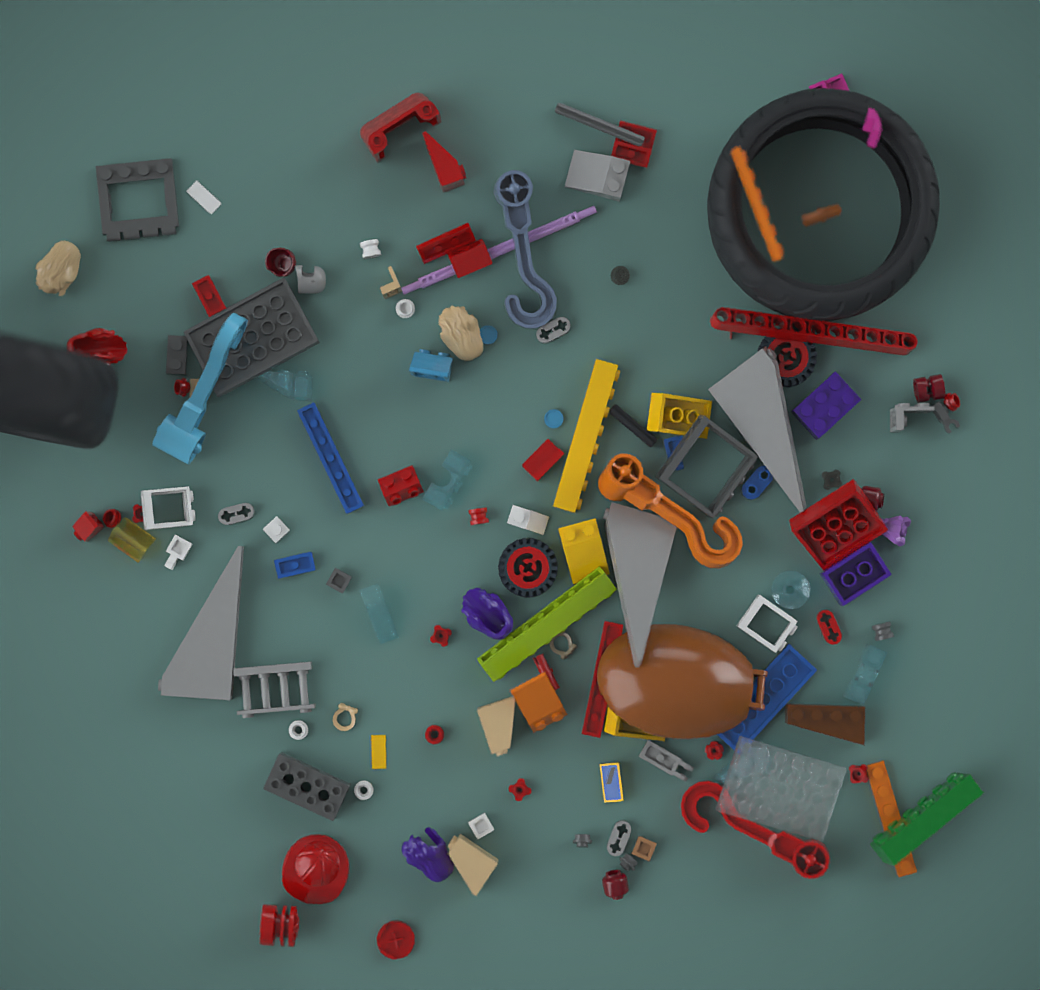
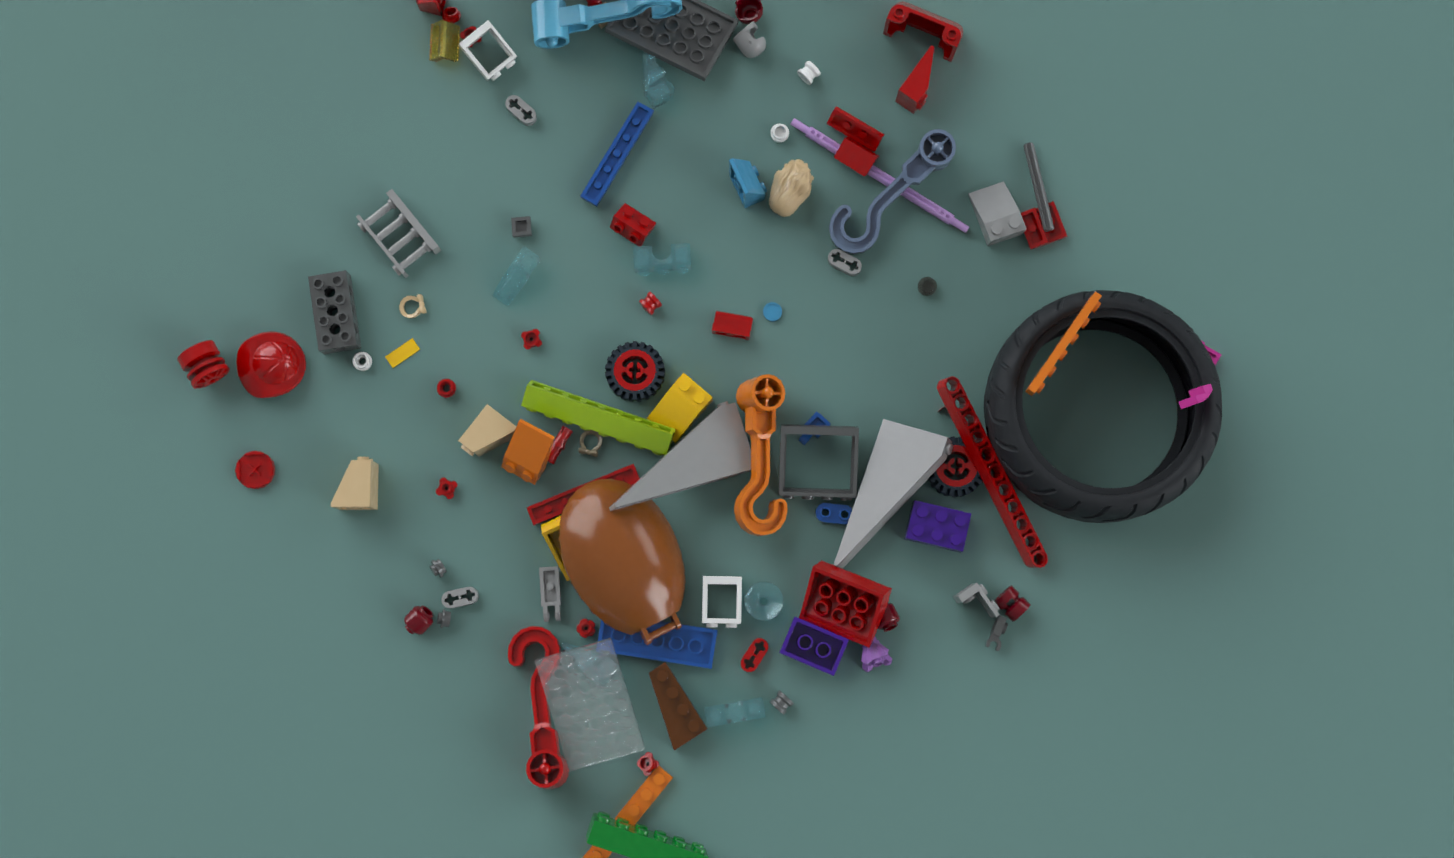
camera: 55 degrees right, 5 degrees down
light grey slope [158,546,244,700] -> none
white plate [164,535,193,570] -> none
white plate [263,516,290,543] -> none
blue plate [274,551,316,579] -> none
white plate [289,720,308,740] -> none
tan panel [380,266,402,299] -> none
dark purple hair [401,827,454,882] -> none
dark purple hair [461,587,513,640] -> none
white plate [468,813,494,839] -> none
dark azure piece [480,325,497,345] -> none
white slope [507,505,549,535] -> none
yellow brick [553,359,620,513] -> none
slope [599,762,624,803] -> none
black axle [609,404,657,447] -> none
medium nougat plate [631,836,657,862] -> none
yellow slope [647,393,712,439] -> none
dark orange axle [802,204,841,228] -> none
clear smoke plate [821,470,842,490] -> none
red plate [944,393,960,412] -> none

